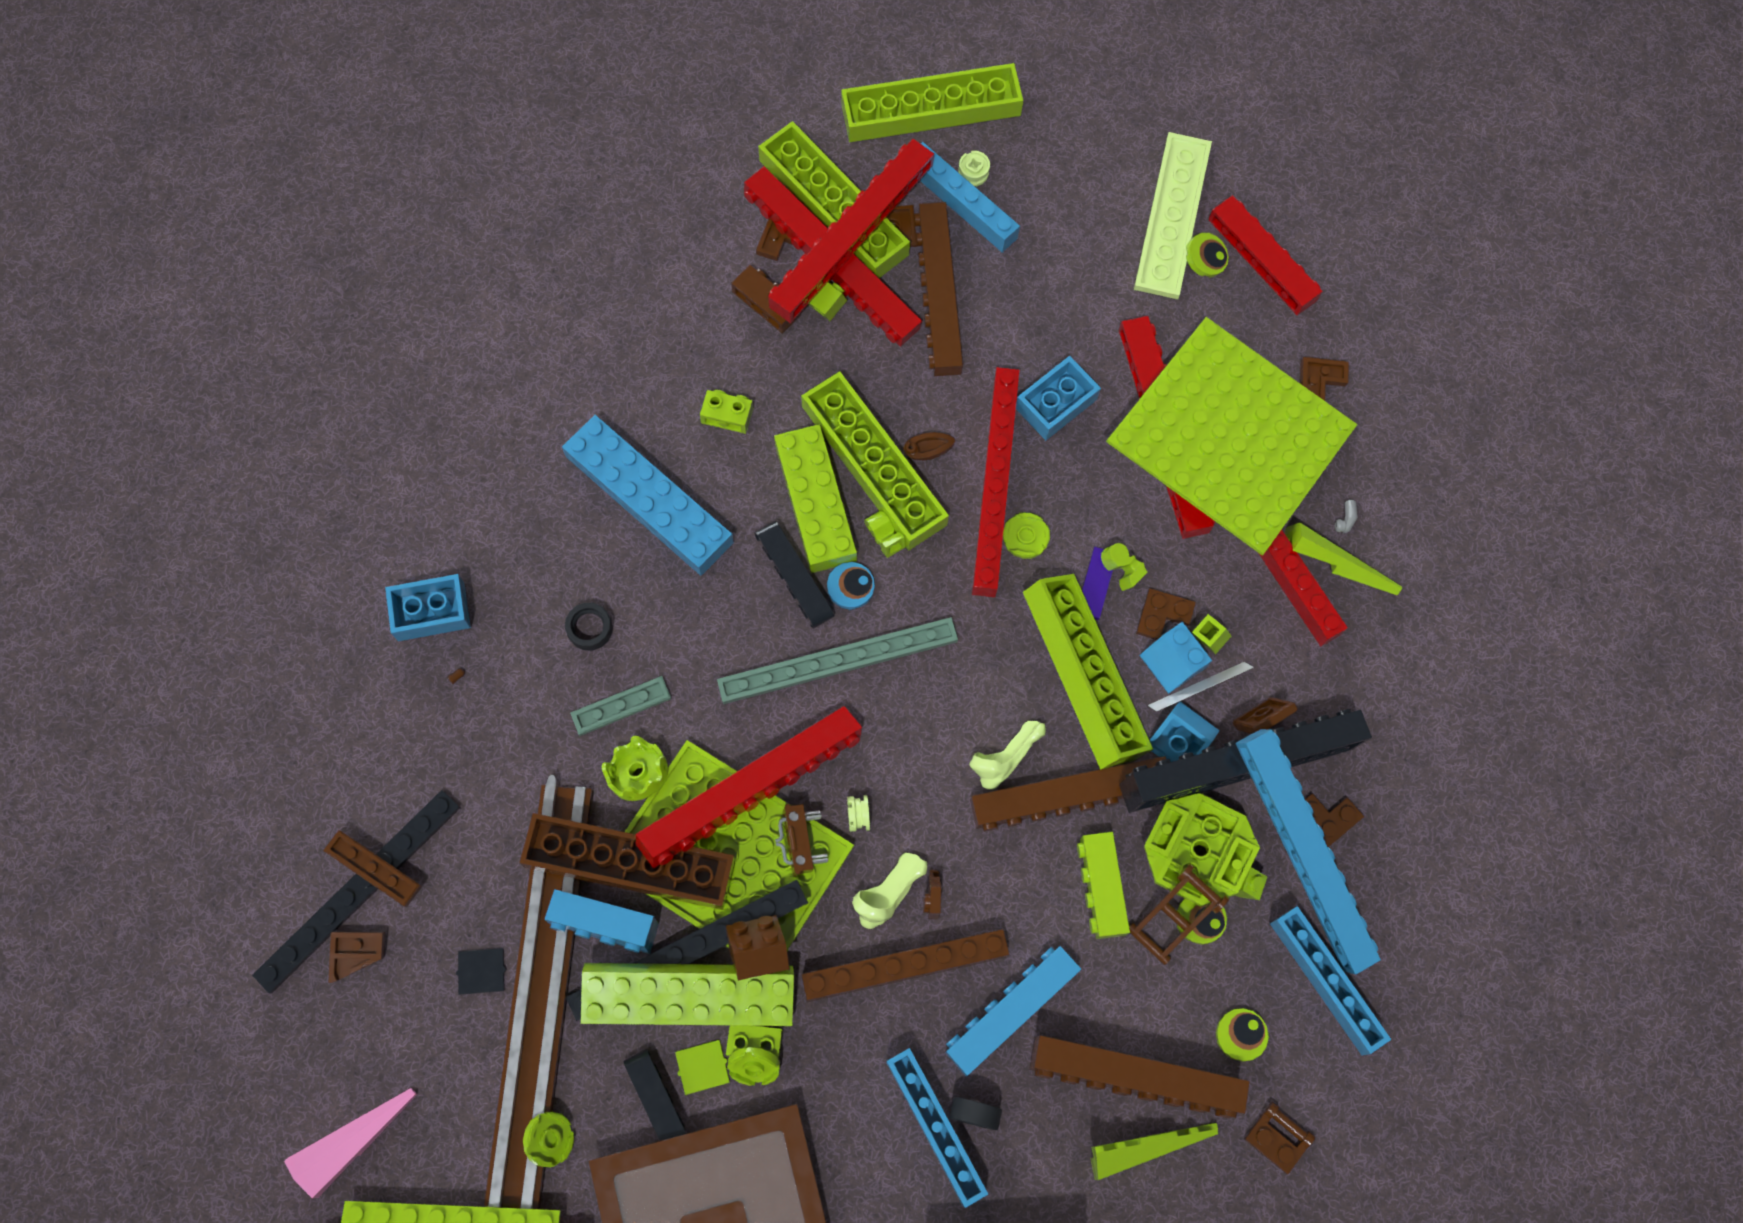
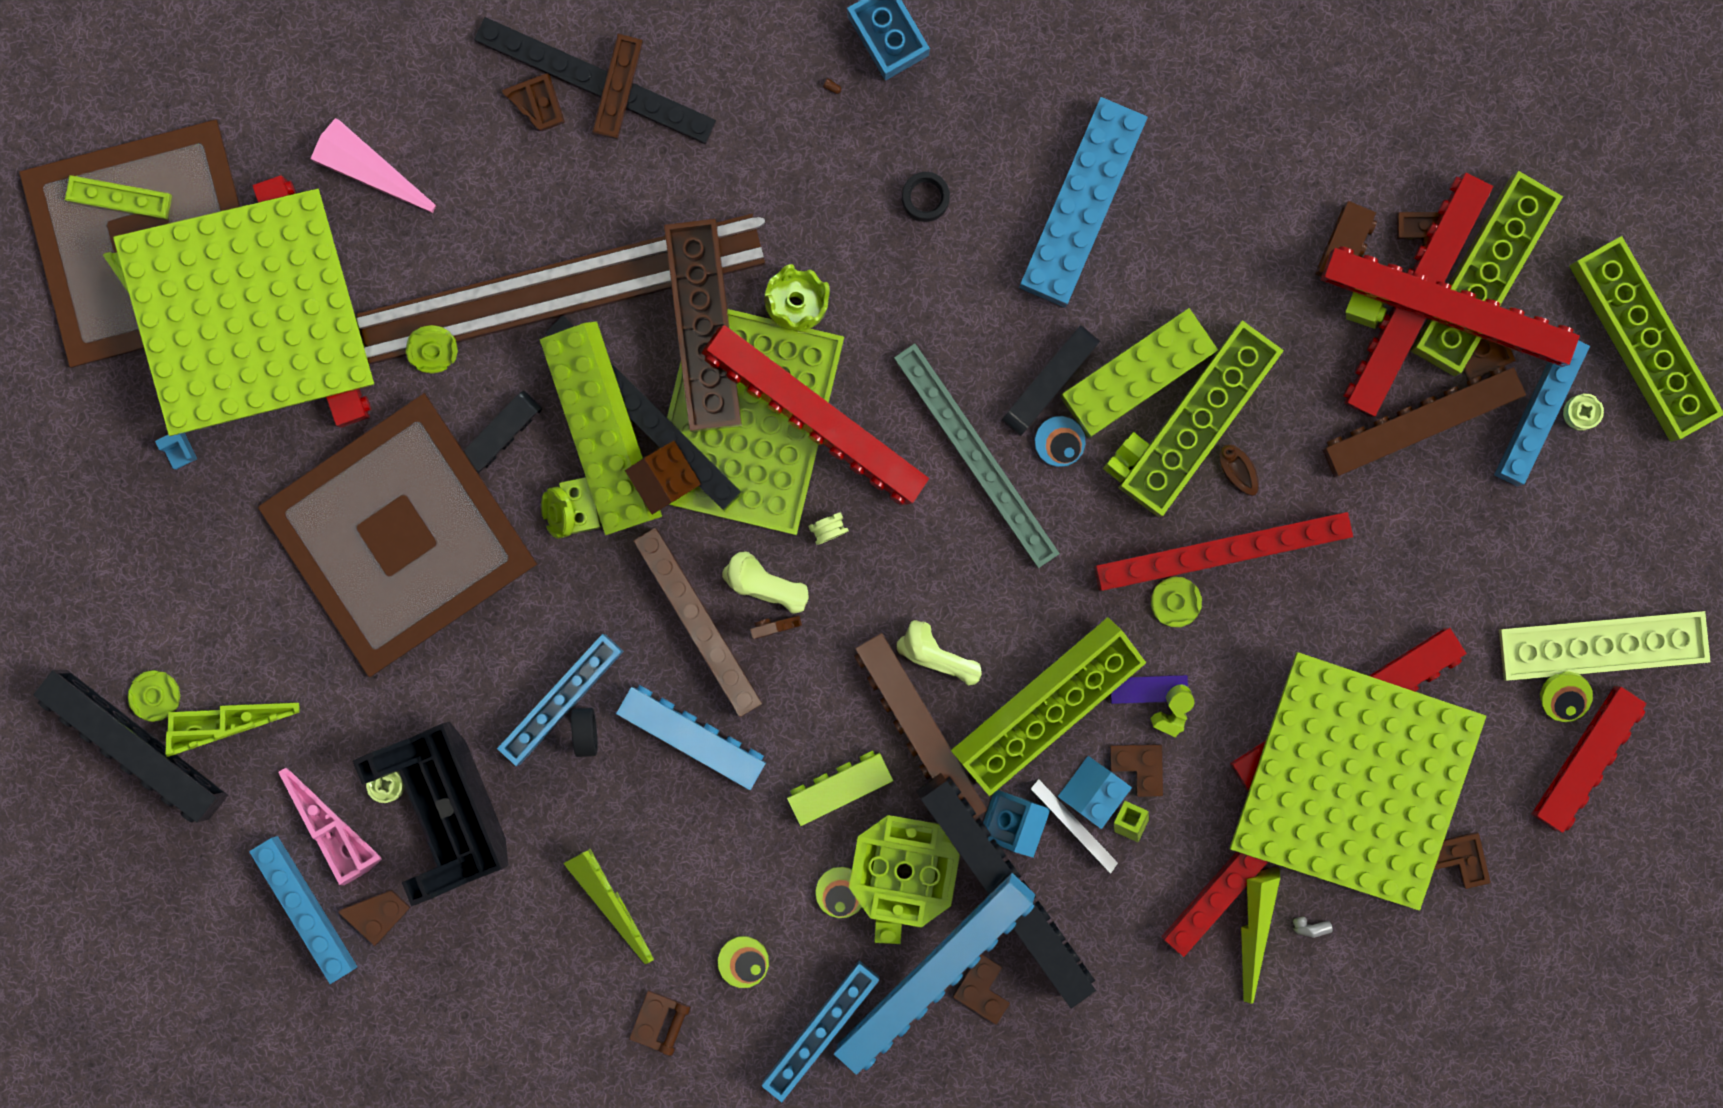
camera: 70 degrees right, 15 degrees up
black piece [456,948,506,995] -> none
dark azure wedge [545,889,659,954] -> none
sand green tile [570,676,671,736] -> none
lime piece [675,1040,730,1095] -> none
lime brick [700,390,753,434] -> none
reddish brown piece [775,804,828,877] -> none
dark azure brick [1016,356,1101,441] -> none
reddish brown brick [1029,1036,1250,1119] -> none
reddish brown piece [1129,863,1230,965] -> none
reddish brown tile [1232,697,1298,734] -> none

